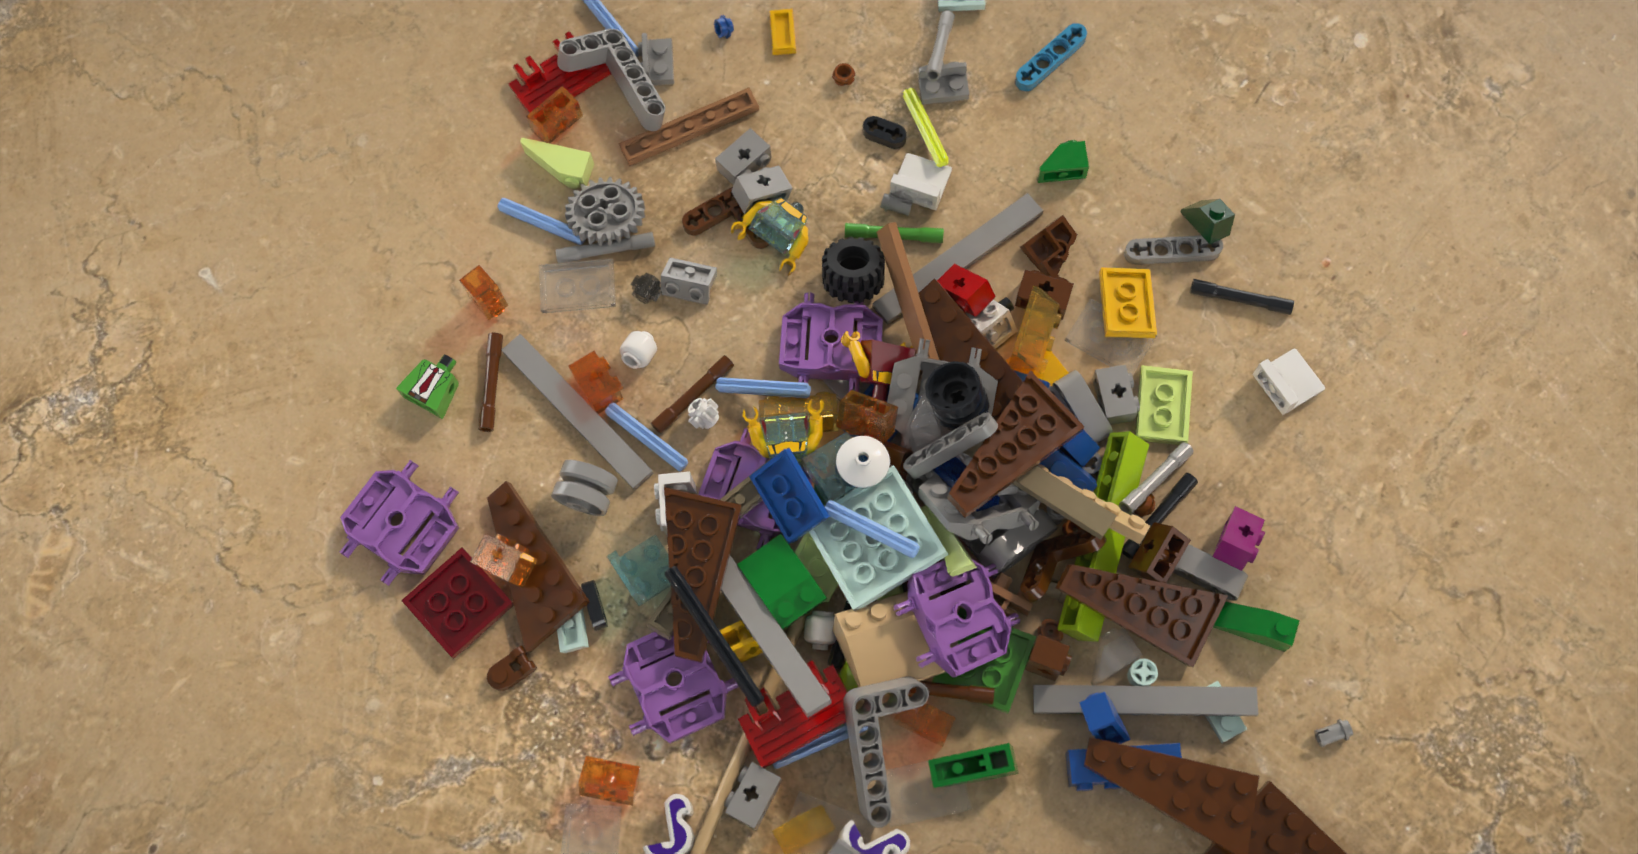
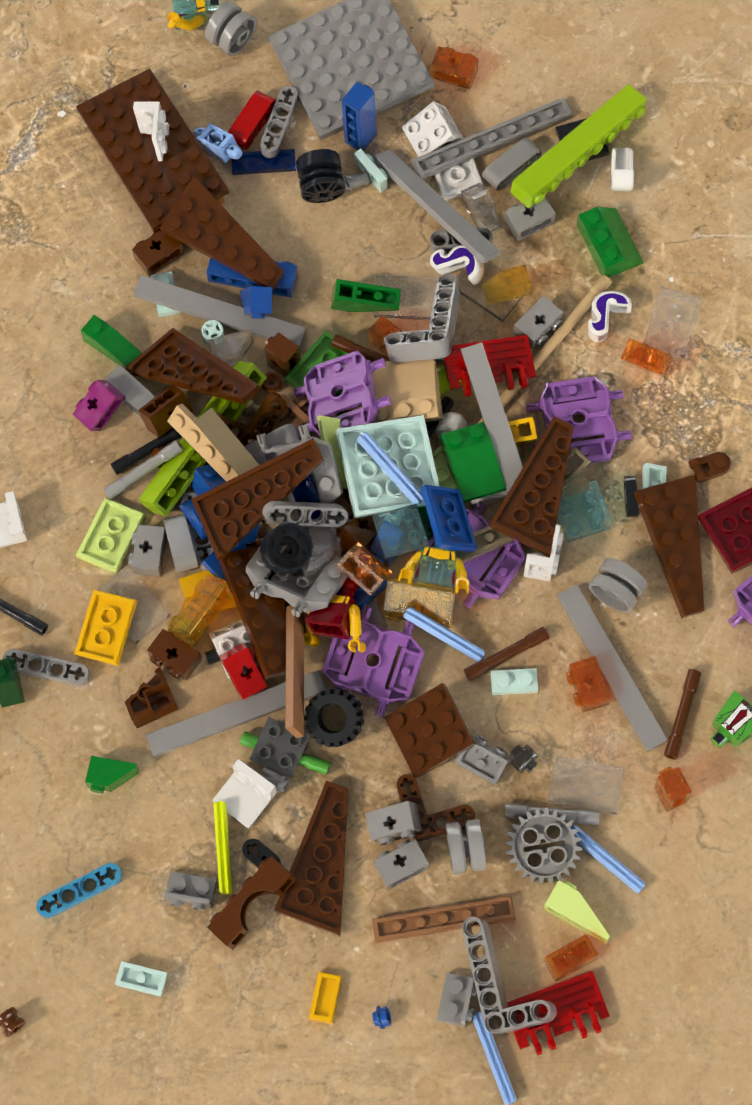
camera: 165 degrees left, 0 degrees up
clear orange brick [470,534,538,588] -> none
light blue axle [605,402,688,472] -> none
white head [620,331,657,369] -> none
black axle [664,566,765,707] -> none
white gear [688,398,719,429] -> none
torso [731,198,809,276] -> none
dark orange plate [832,63,856,86] -> none
white dish [836,436,890,488] -> none
light grey piece [926,10,955,81] -> none
light grey pin [1314,719,1353,747] -> none
none -> reddish brown brick [132,230,184,277]
none -> reddish brown arch [207,856,297,950]
none -> dark grey hinge [250,717,310,777]
none -> reddish brown wing [274,780,348,937]
none -> reddish brown plate [384,683,476,778]
none -> light grey wheel [446,819,486,875]
none -> light aqua plate [491,668,538,695]

